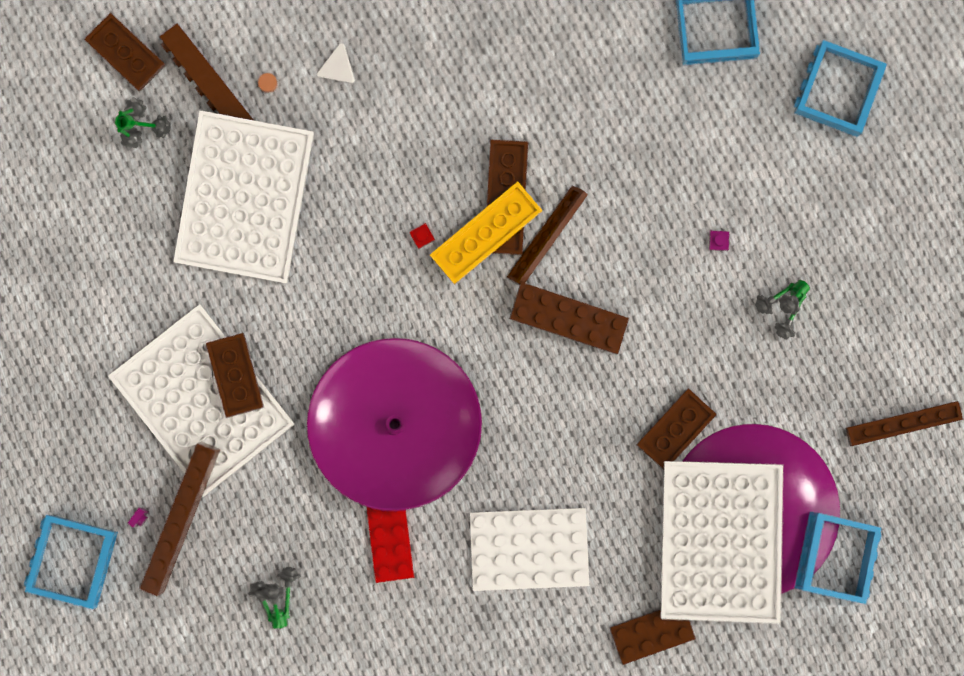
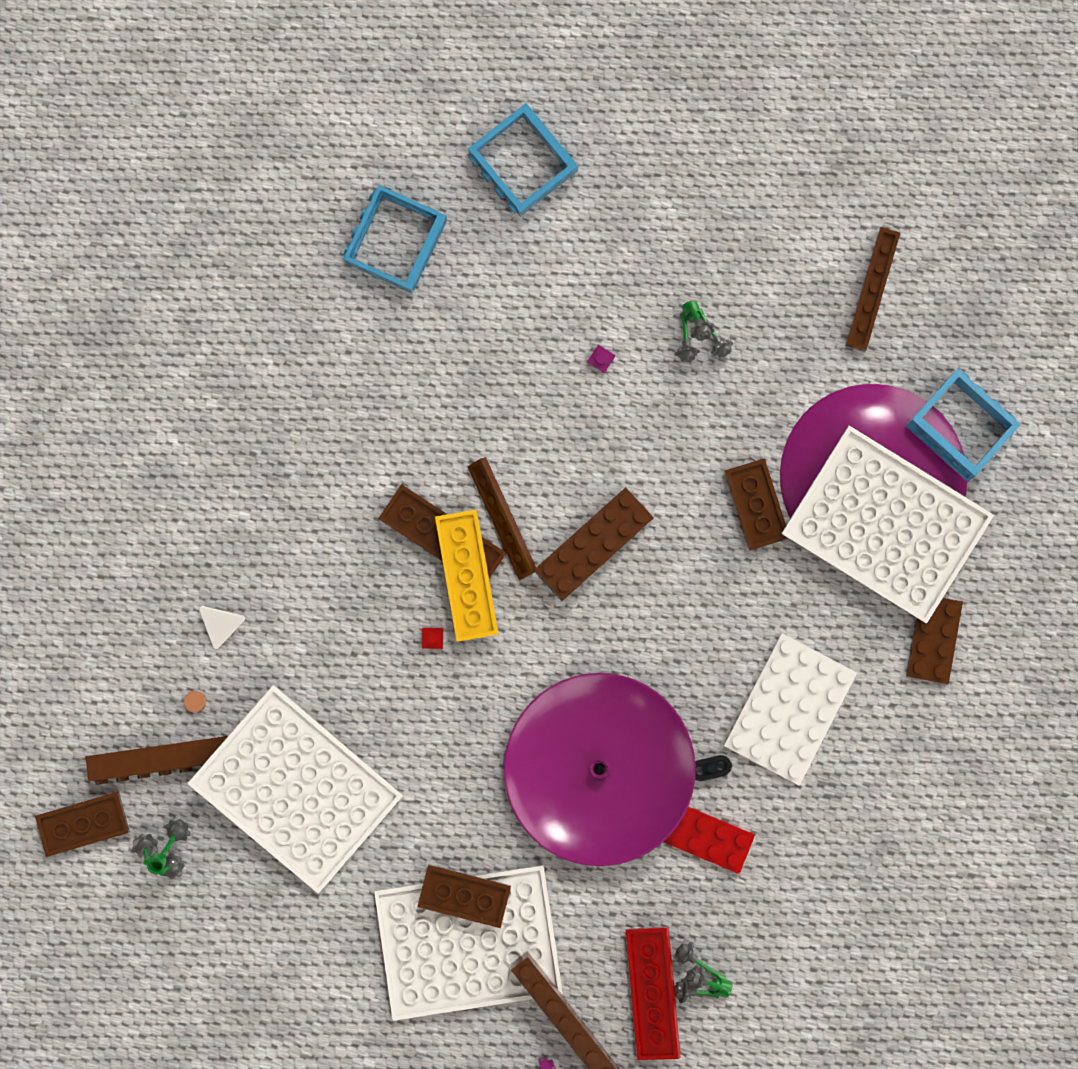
camera: 55 degrees left, 0 degrees up
none -> red plate [626,927,681,1060]
none -> black plate [695,755,732,781]

